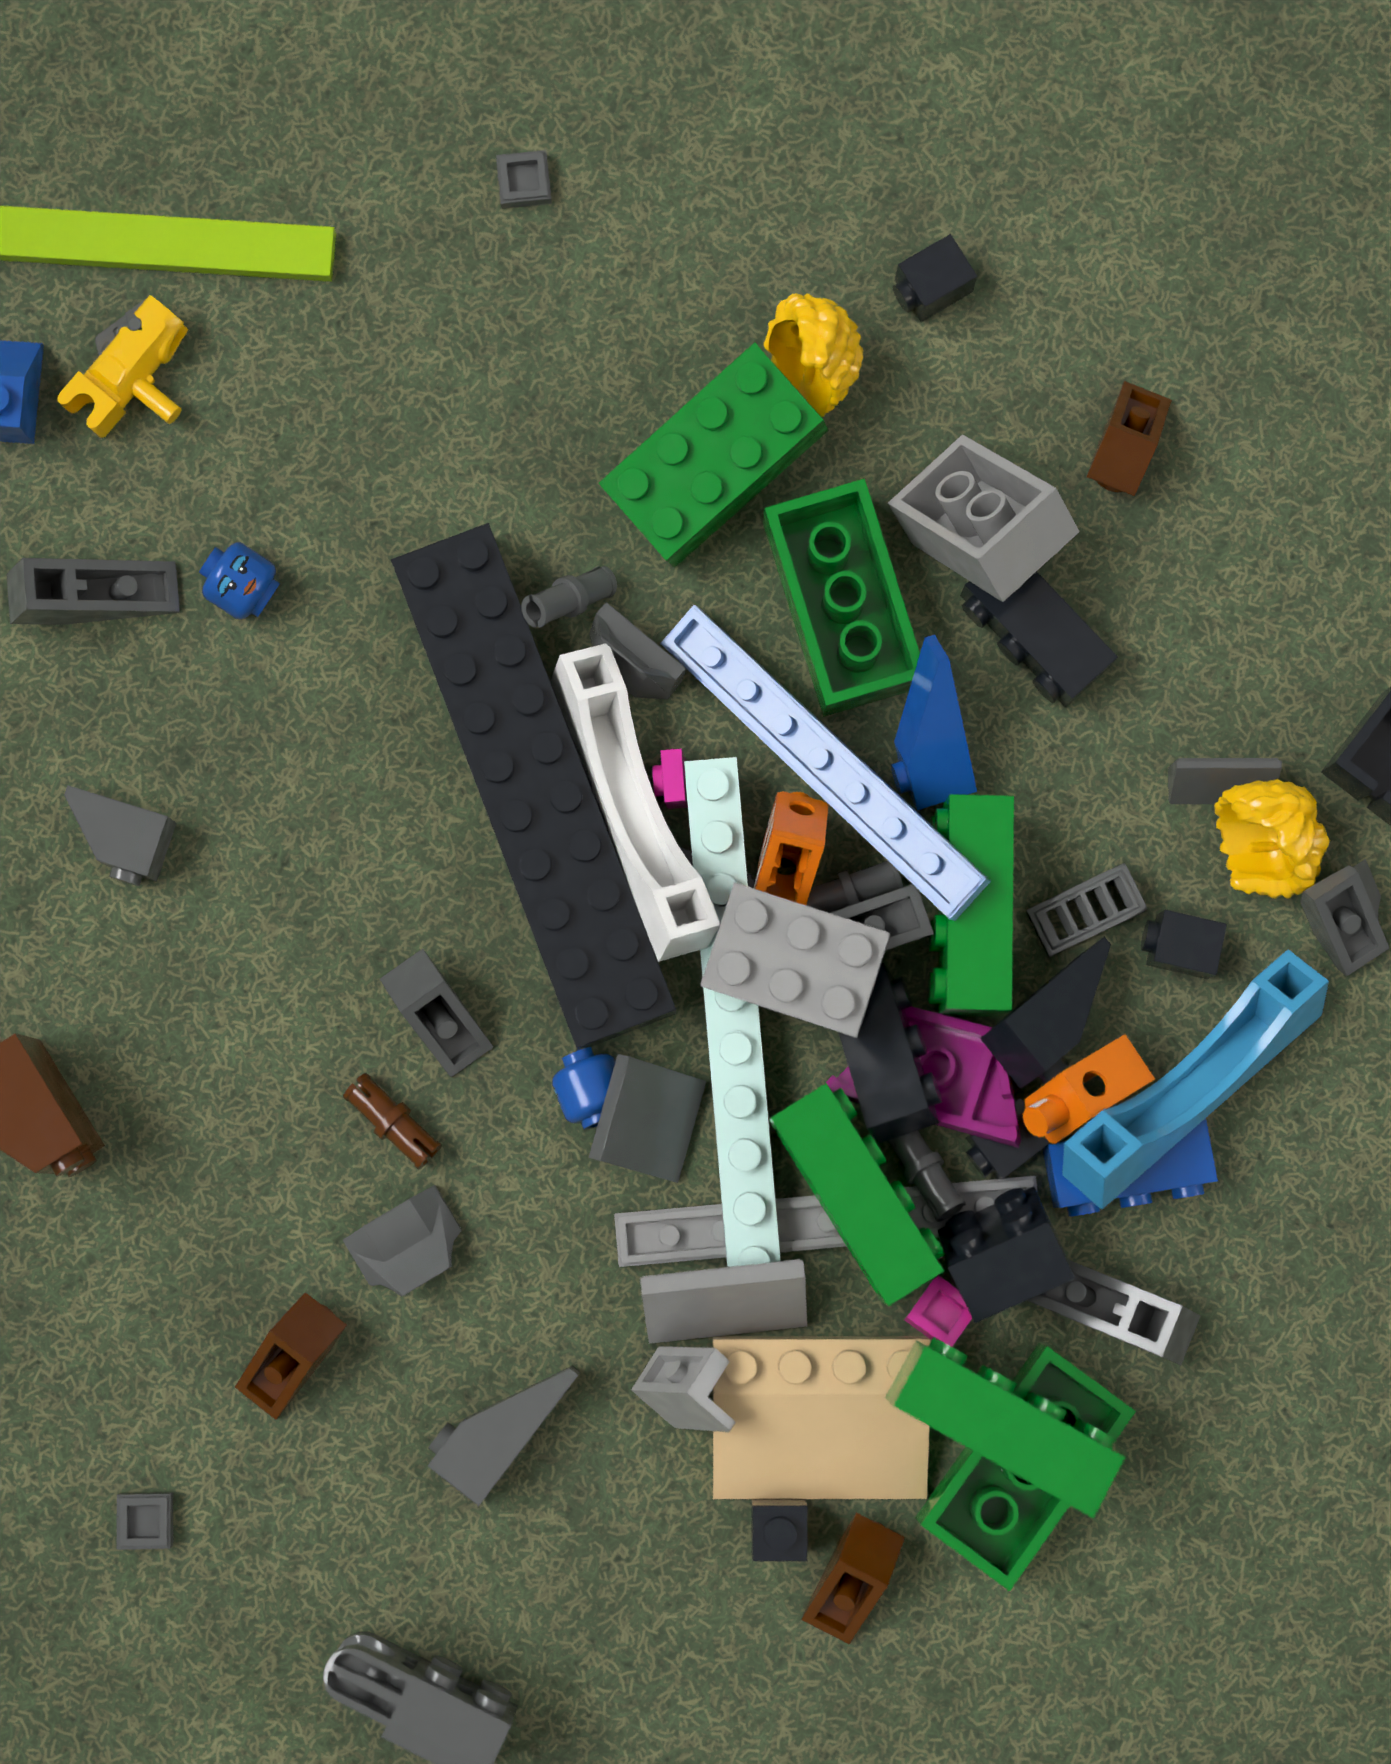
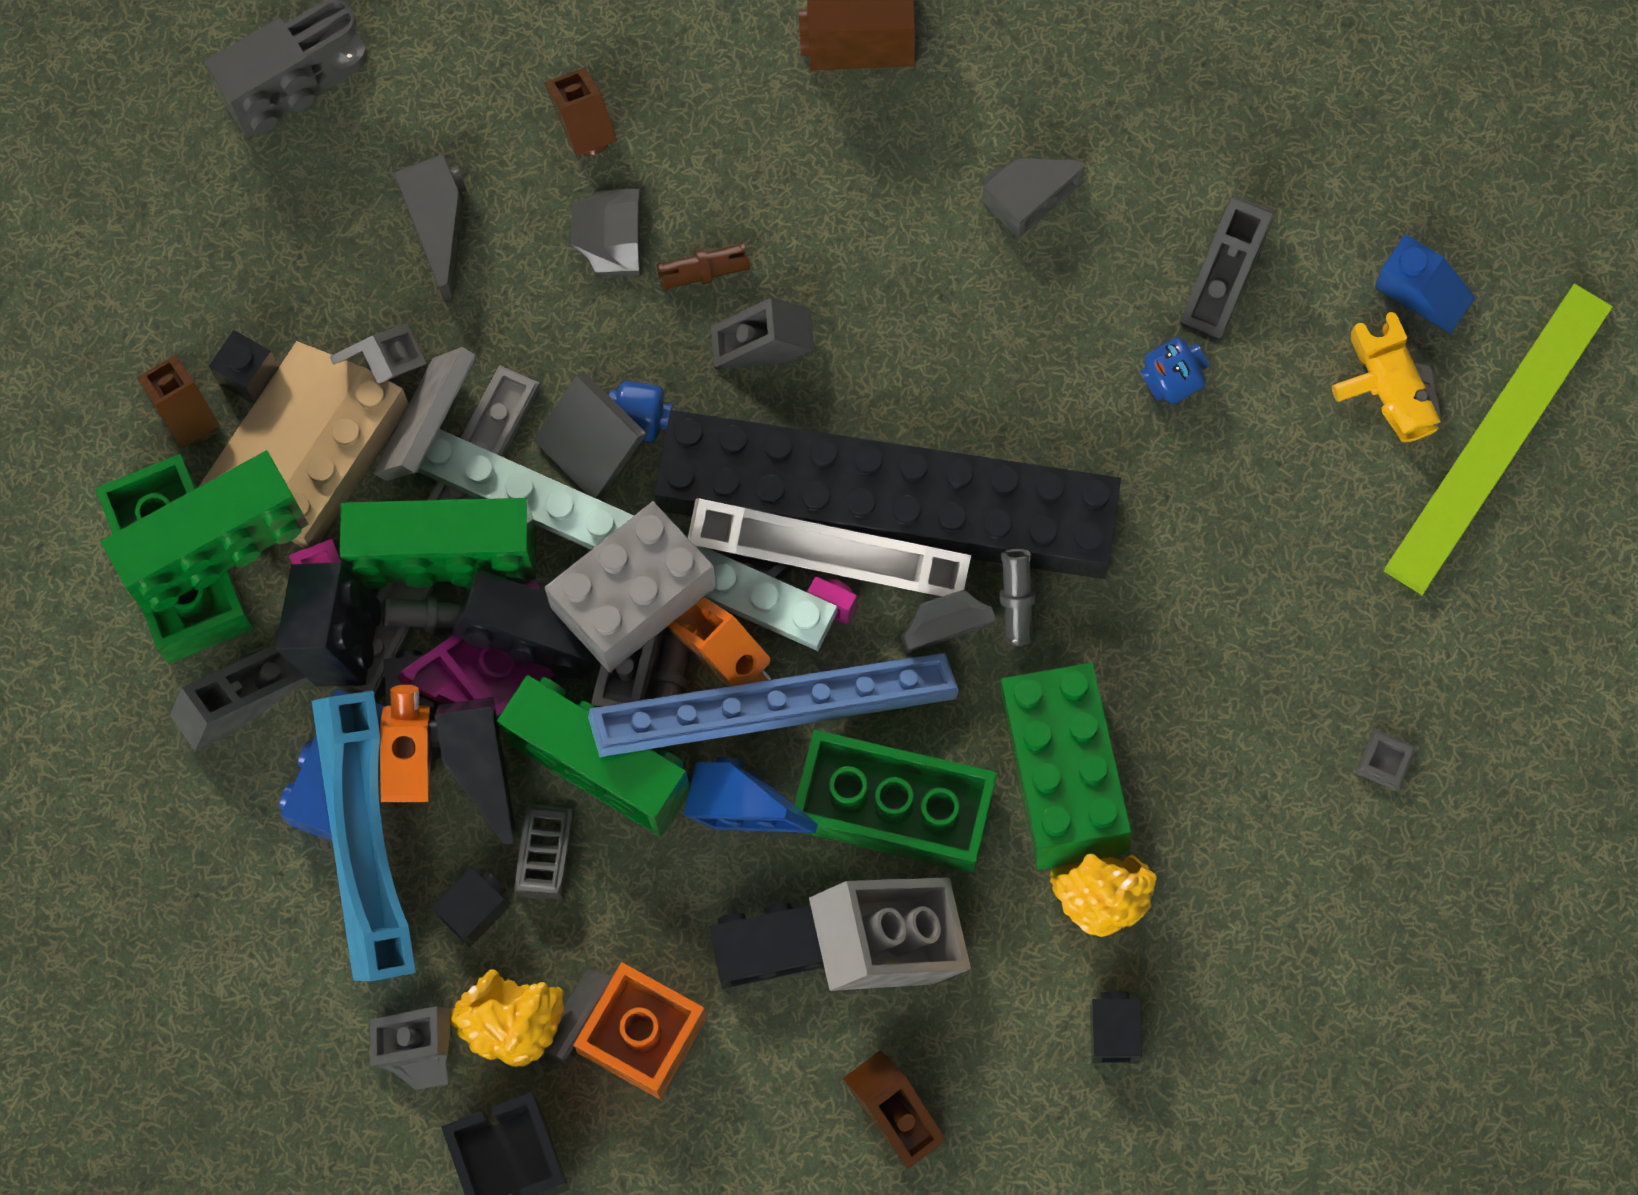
camera: 125 degrees right, 10 degrees down
none -> orange brick [573,962,708,1100]

